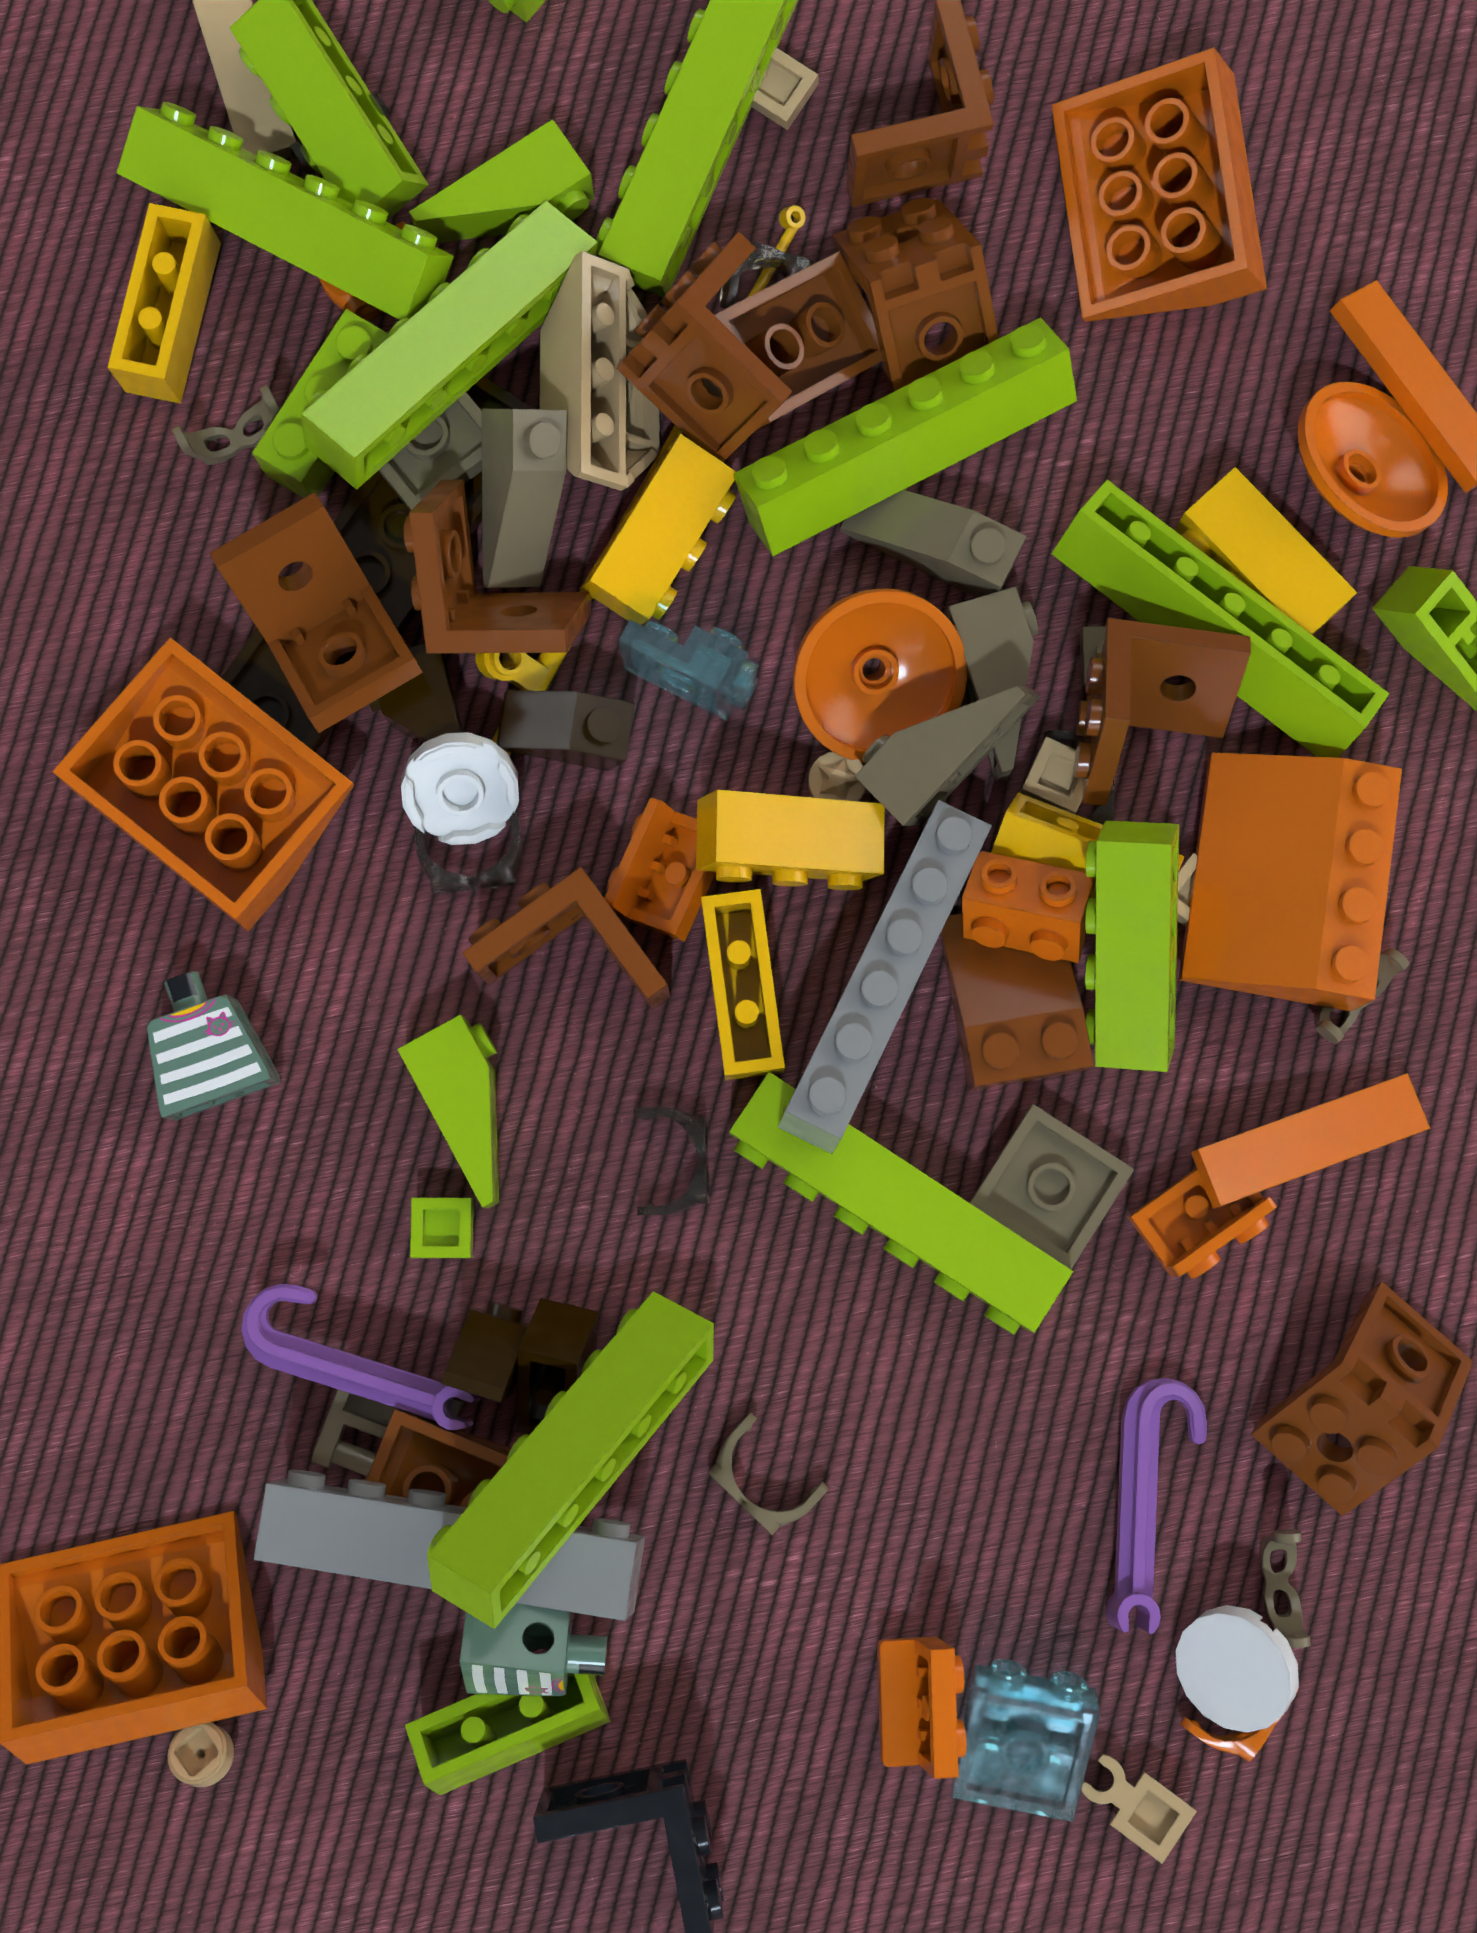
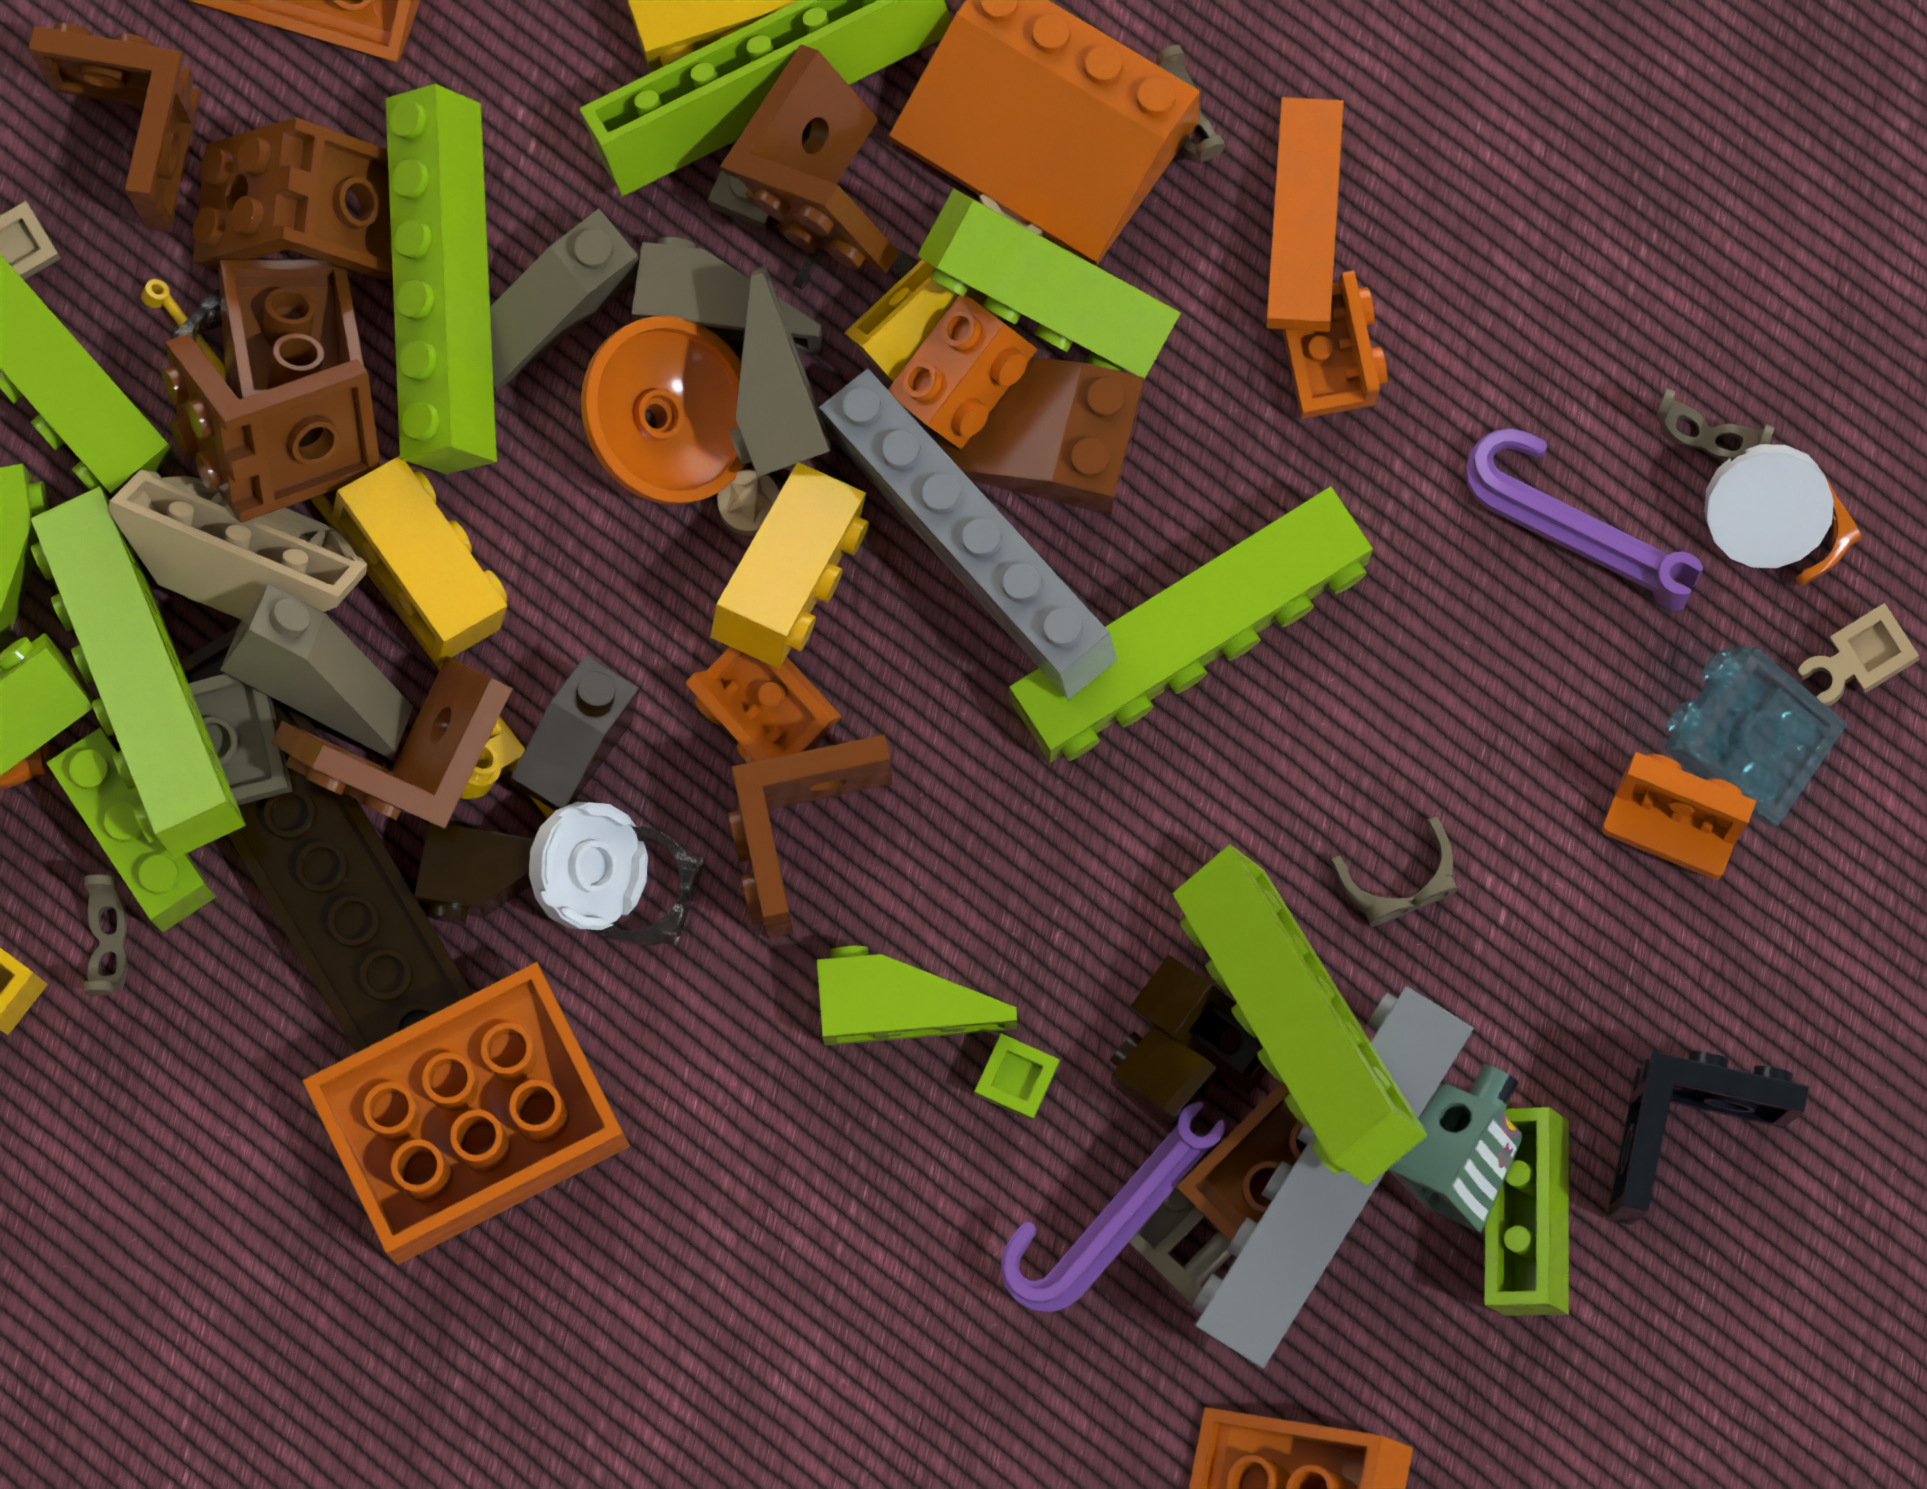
camera: 65 degrees left, 5 degrees down
sand green torso [147,971,282,1121] -> none
dark orange bracket [209,492,423,733] -> none
clear light blue plate [619,620,759,721] -> none
clear smoke cap [634,1107,710,1216] -> none
yellow brick [701,889,785,1081] -> none
dark tan plate [969,1104,1134,1269] -> none
tan plate [1020,737,1083,814] -> none
dark orange bracket [1251,1281,1474,1516] -> none

